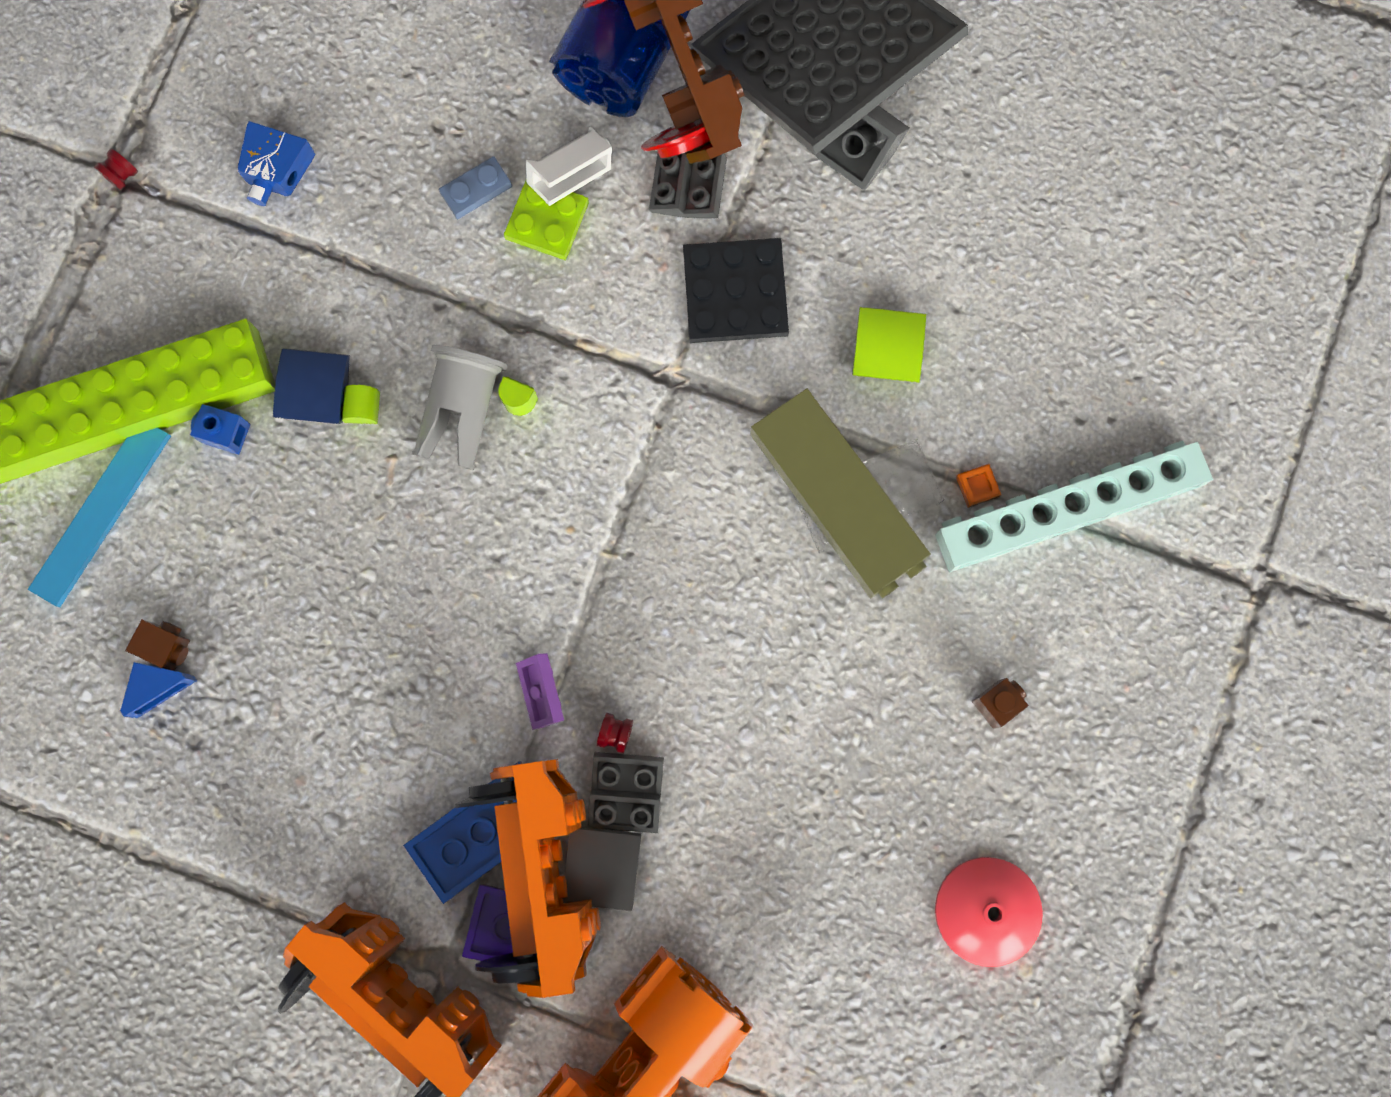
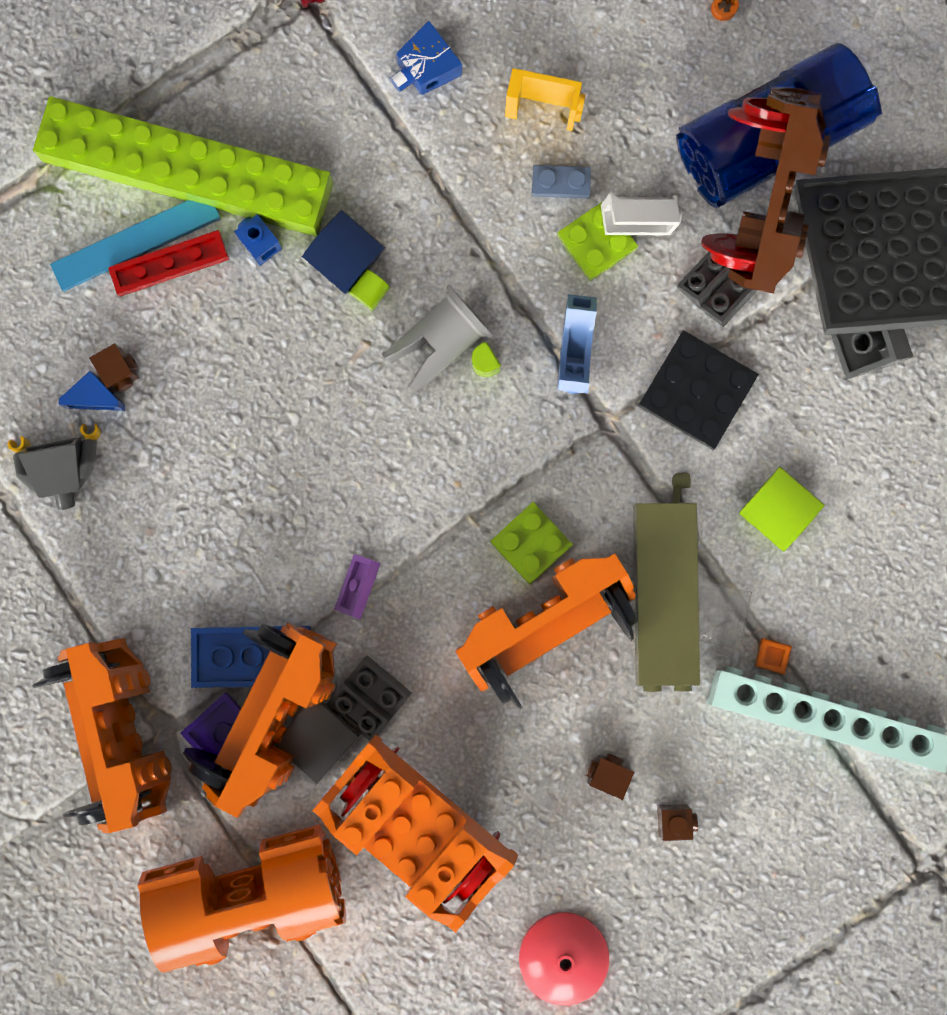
camera: 35 degrees right, 5 degrees up
dark red wheel [597,713,633,754] -> none
none -> dark grey torso [8,423,101,510]
none -> red plate [108,230,230,297]
none -> orange piece [312,734,518,933]
none -> orange piece [455,553,638,709]
none -> lime plate [490,502,573,585]
none -> yellow panel [505,68,586,131]
none -> medium blue arch [557,294,597,394]
none -> reddish brown brick [585,753,635,800]
none -> olive hand [672,472,691,503]

